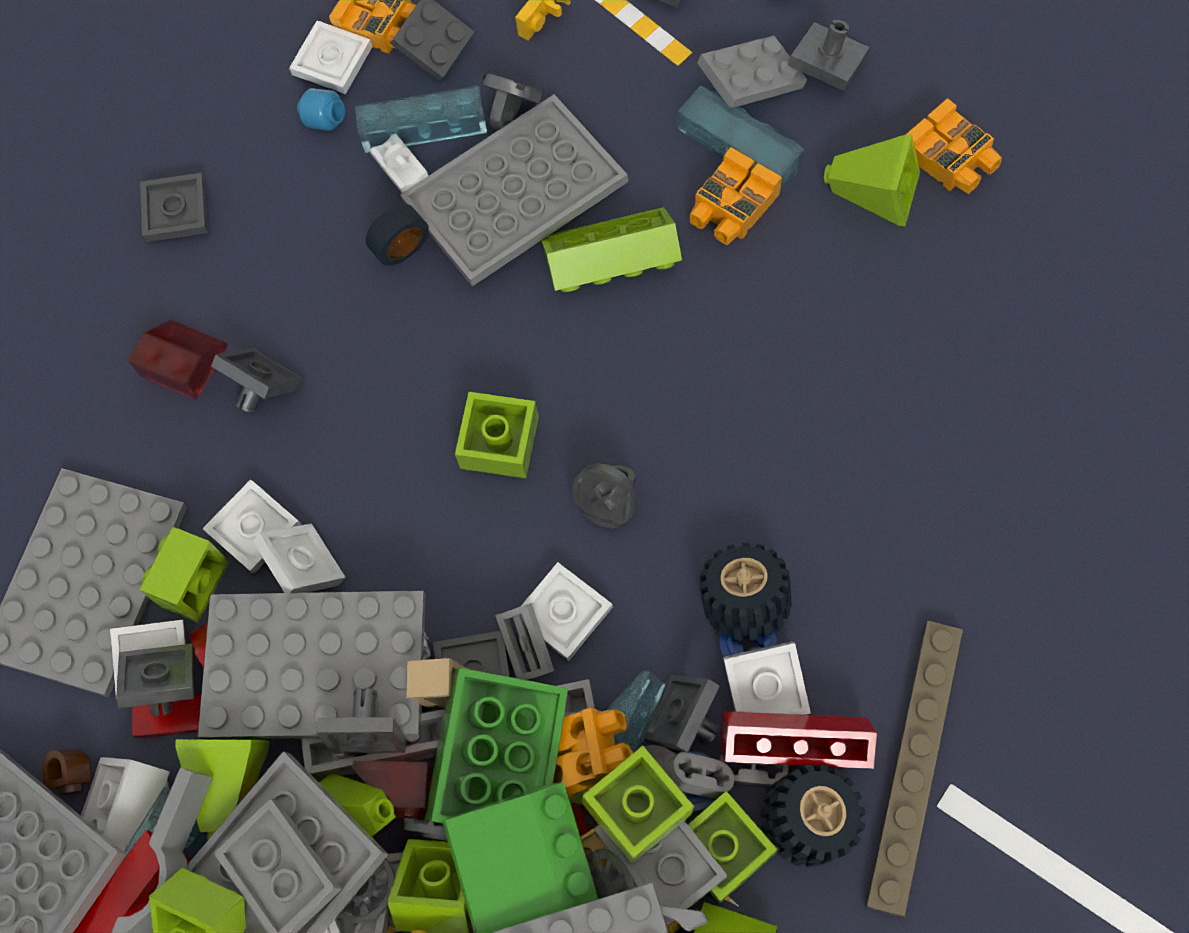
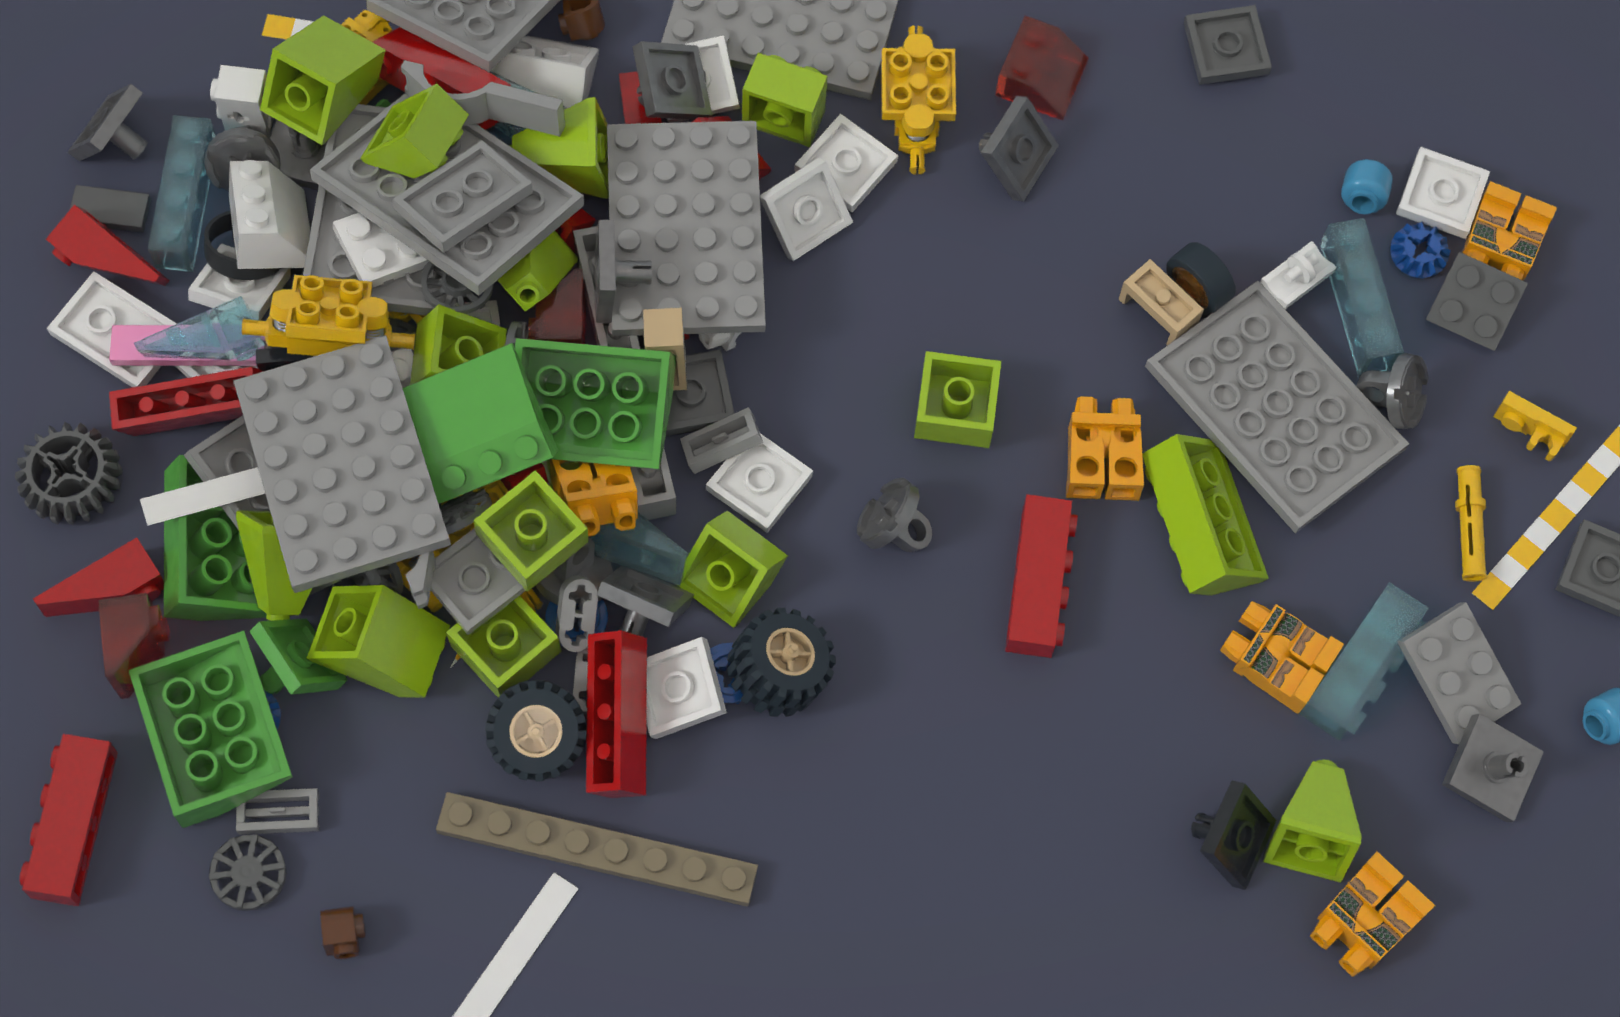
camera: 75 degrees right, 0 degrees up
none -> lime slope [673,510,788,628]
none -> yellow piece [881,25,956,175]
none -> red brick [1005,494,1078,658]
none -> light orange hips [1066,396,1144,501]
none -> tan panel [1119,259,1204,346]
none -> black tile [1191,780,1277,890]
none -> blue gear [1390,221,1451,278]
none -> yellow pin [1455,465,1487,582]

